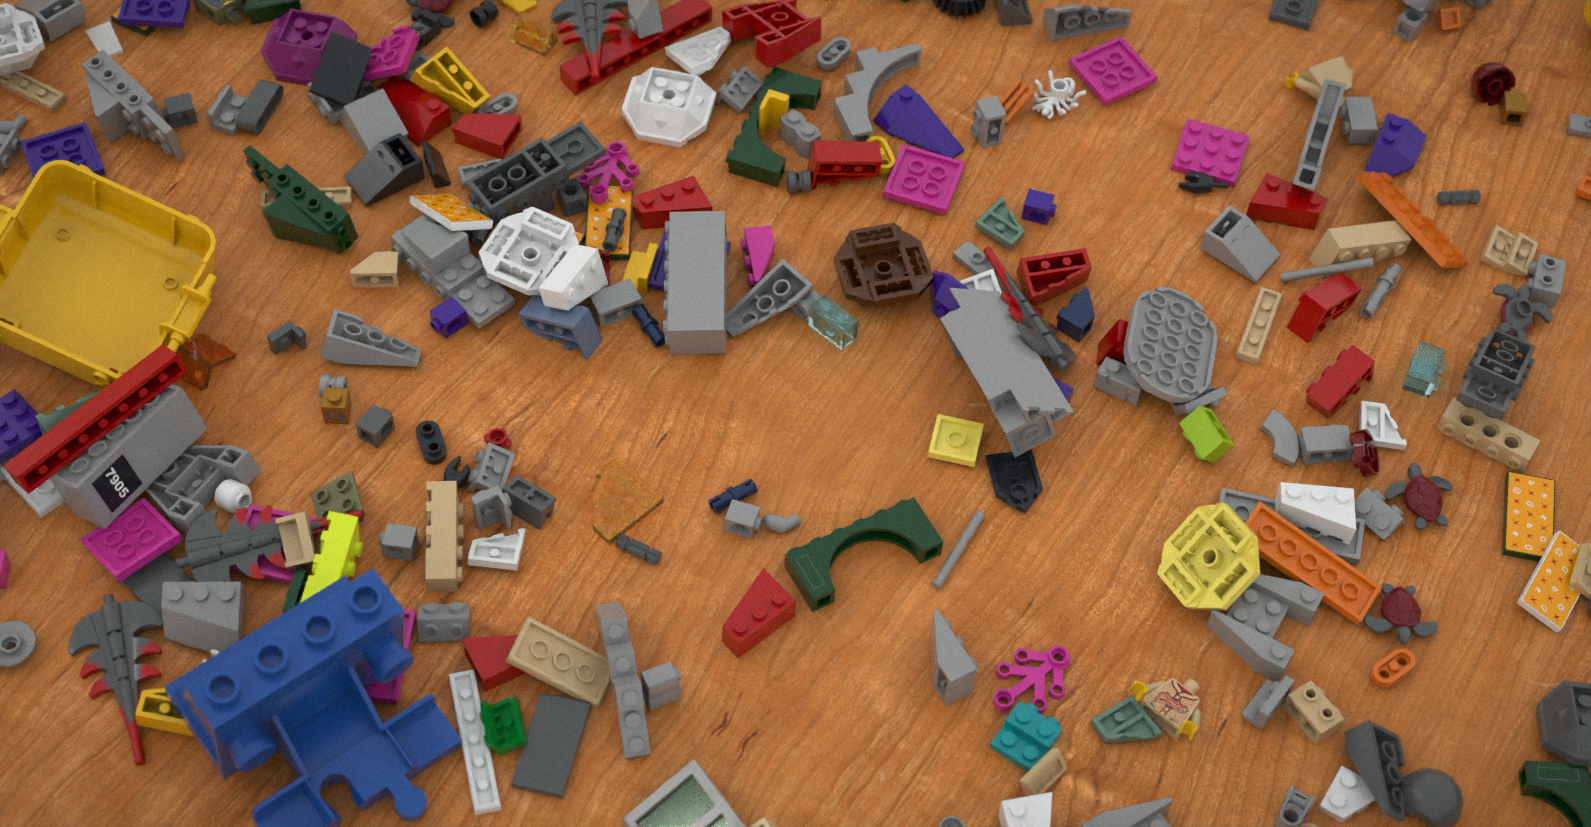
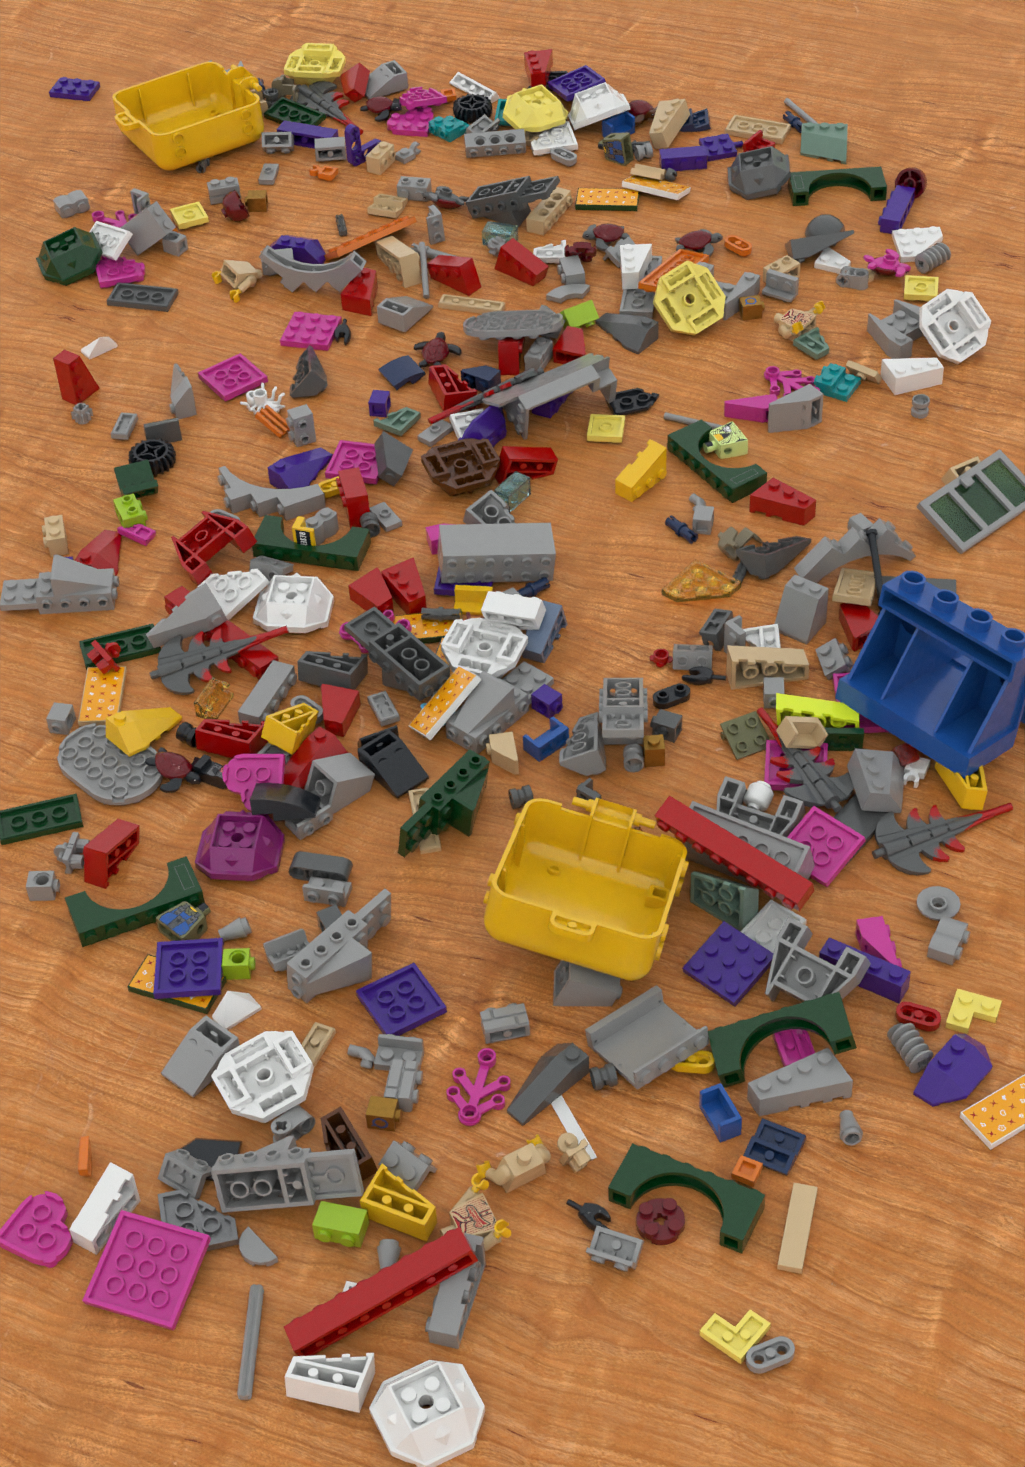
camera: 90 degrees left, 10 degrees down
none -> light yellow plate [170,202,209,230]
none -> red wedge [195,719,268,759]
none -> light grey brick [207,177,241,205]
none -> light grey cone [218,917,252,942]
none -> lime brick [222,948,256,980]
none -> light grey brick [238,660,297,724]
none -> light grey bracket [263,928,309,972]
none -> dark grey wedge [290,345,328,398]
none -> dark grey wedge [297,651,368,690]
none -> red slope [348,567,394,613]
none -> light grey plate [370,502,402,532]
none -> dark grey slope [374,431,413,487]
none -> dark blue slope [378,355,426,390]
none -> dark red animal [414,332,462,368]
none -> light grey bracket [426,205,445,245]
none -> light grey gear [487,235,506,257]
none -> red wedge [495,446,558,488]
none -> dark grey wheel [508,785,534,809]
none -> blue panel [523,716,569,762]
none -> red slope [553,326,586,364]
none -> dark grey wedge [596,313,658,354]
none -> light grey wedge [599,678,648,745]
none -> yellow wedge [615,439,667,502]
none -> yellowish green torso [703,421,748,459]
none -> dark tan piece [718,527,763,561]
none -> dark pink slope [724,394,777,423]
none -> dark grey wedge [736,536,811,579]
none -> pearl gold brick [739,295,765,321]
none -> light grey slope [775,575,829,644]
none -> black bar [866,529,883,616]

